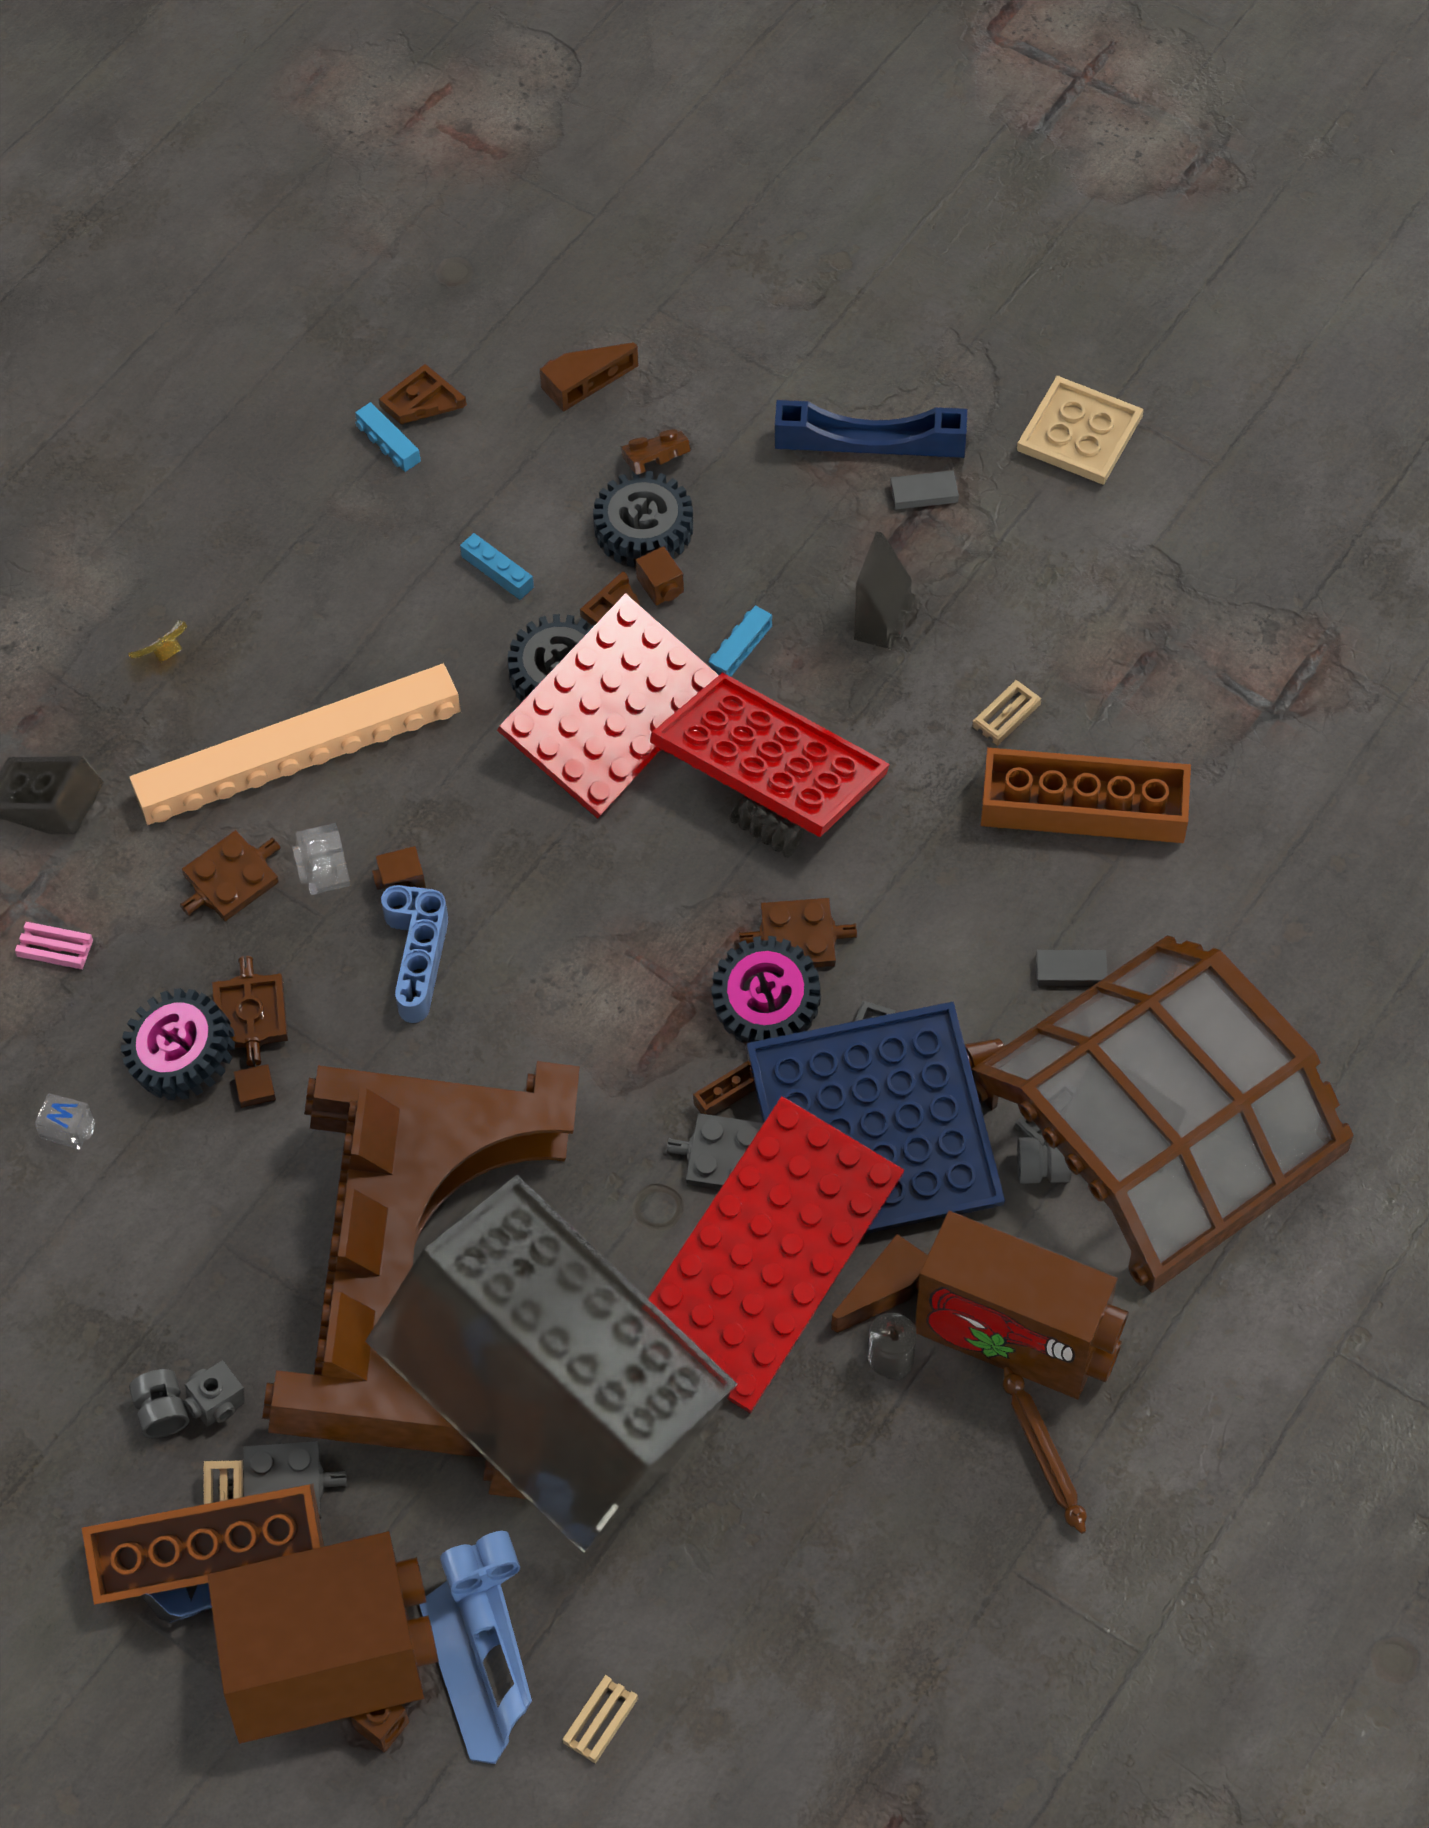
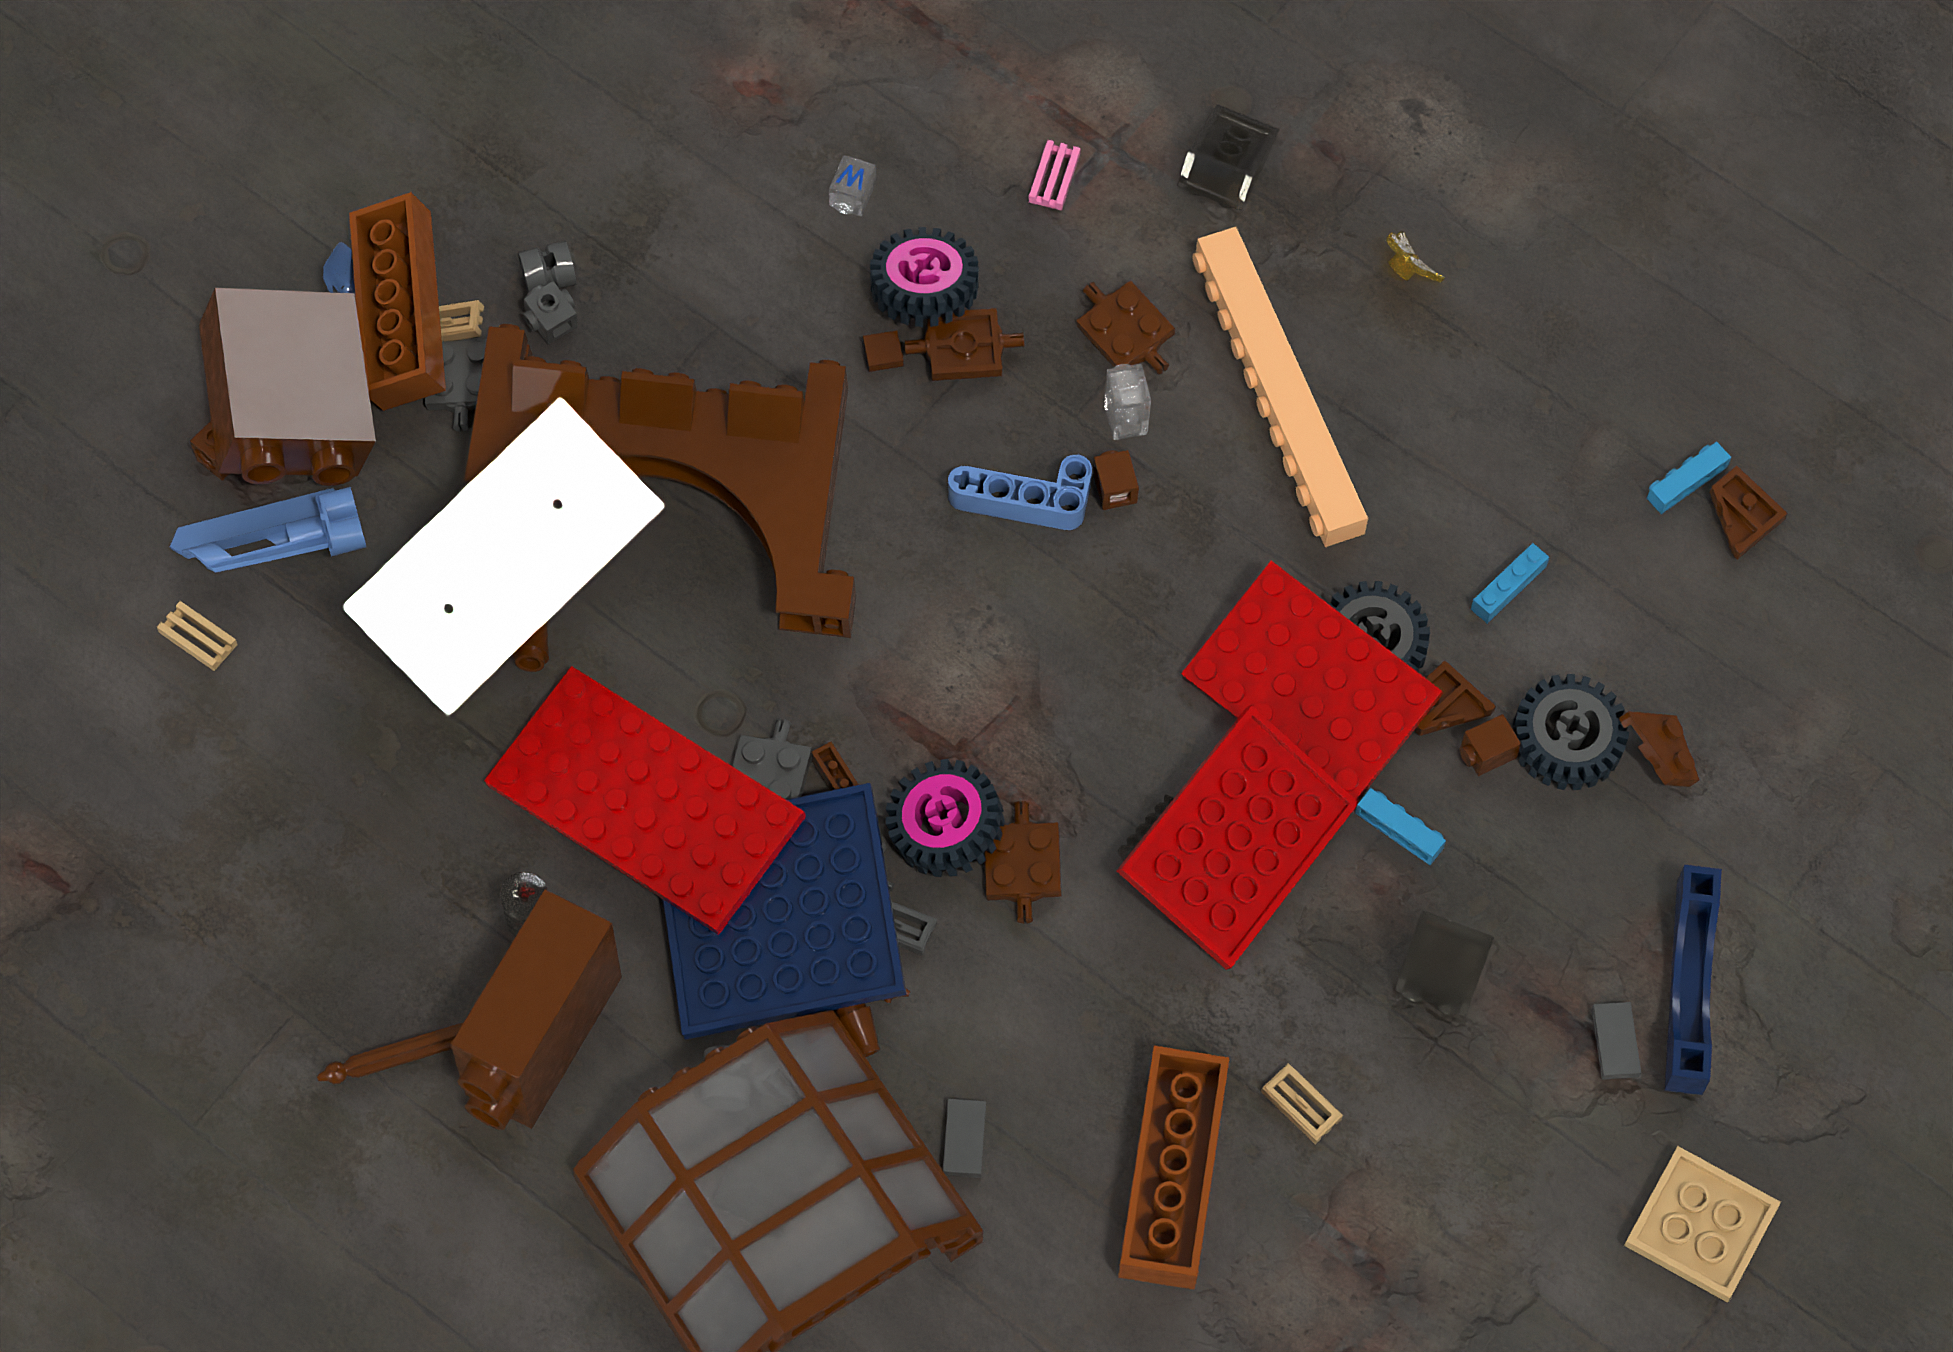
camera: 90 degrees right, 5 degrees up
reddish brown slope [540,342,639,412] -> none
reddish brown slope [831,1234,928,1333] -> none

